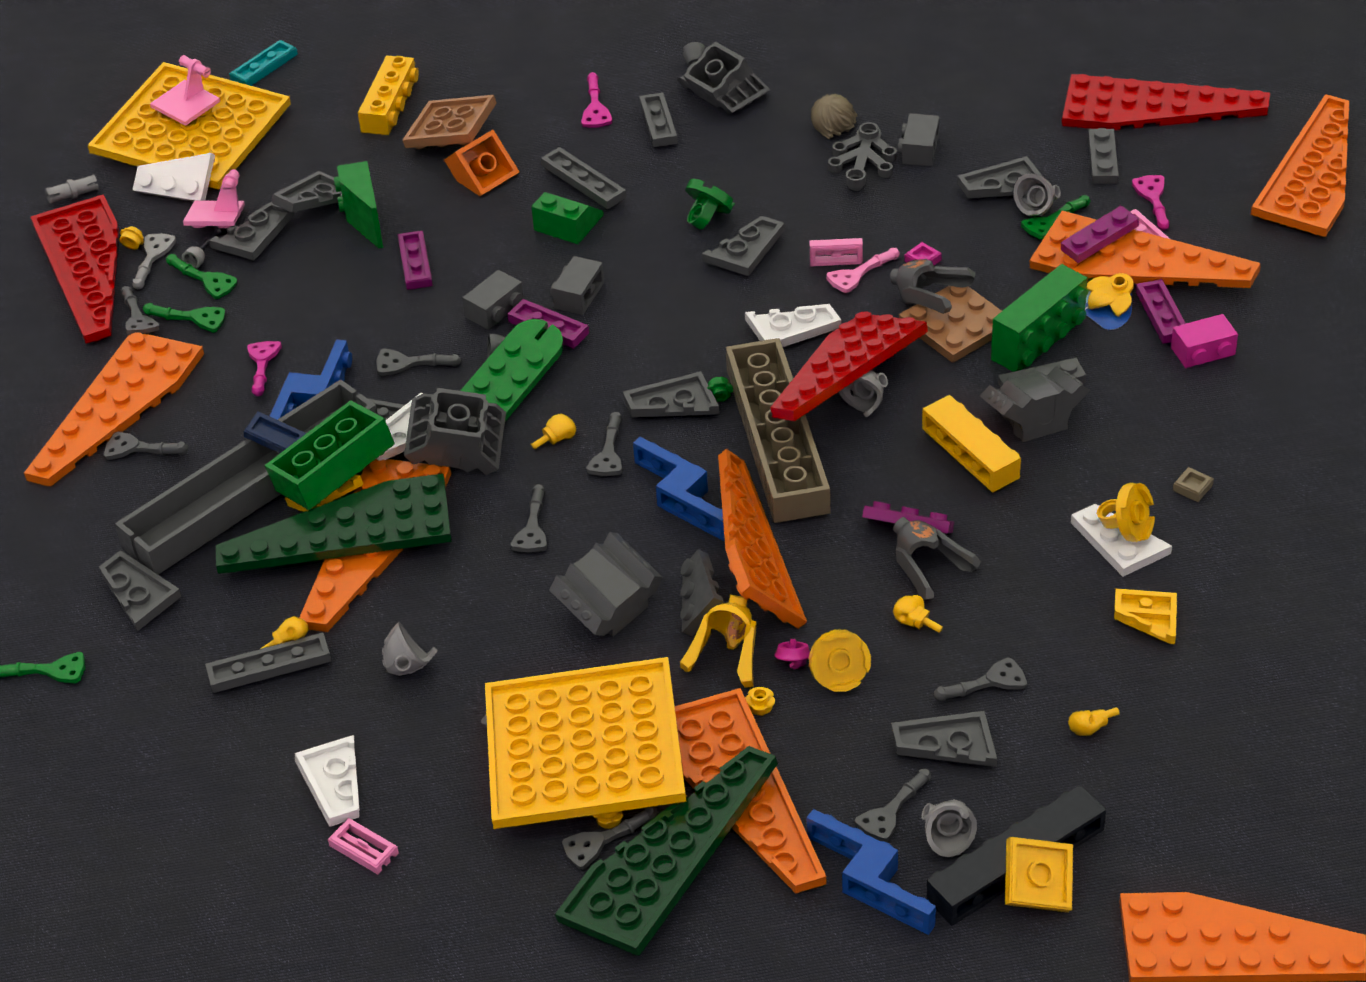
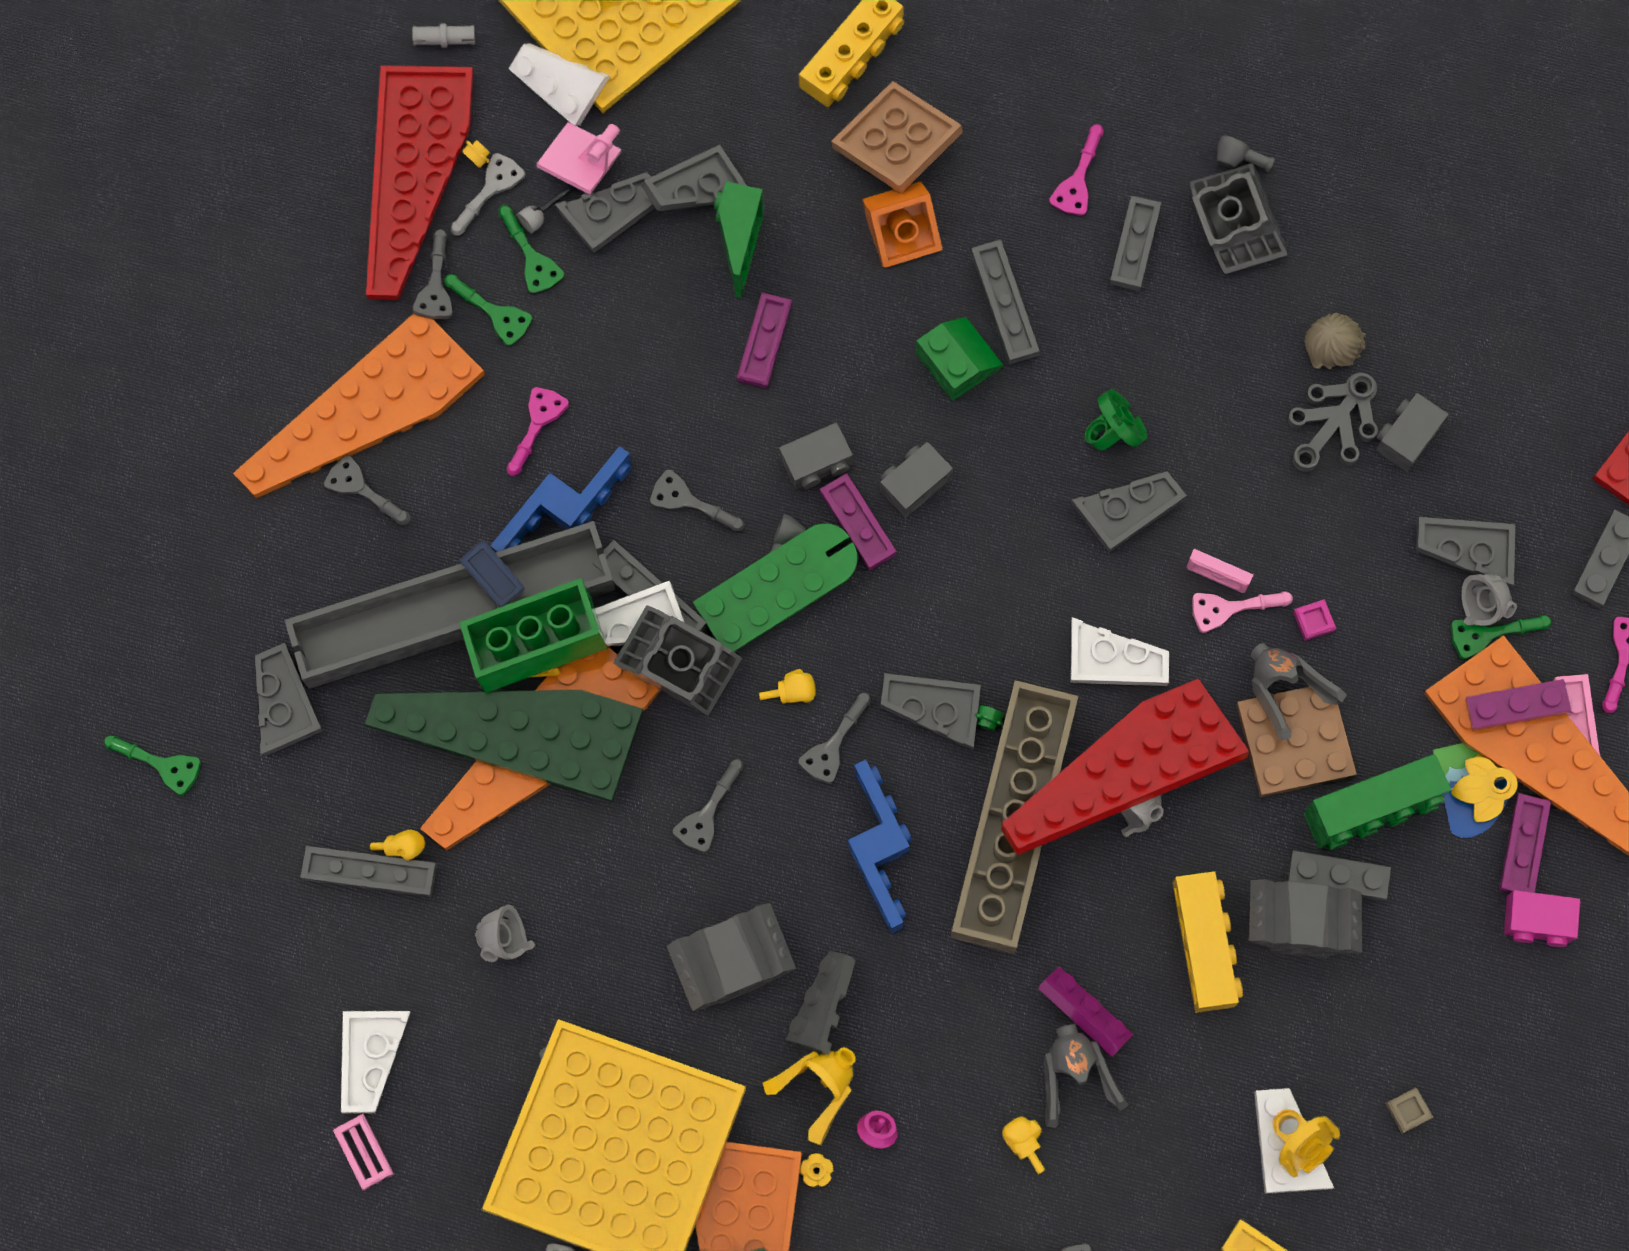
camera: 25 degrees right, 30 degrees up
orange wing [718,449,807,629] -> none
yellow tile [809,629,871,692] -> none

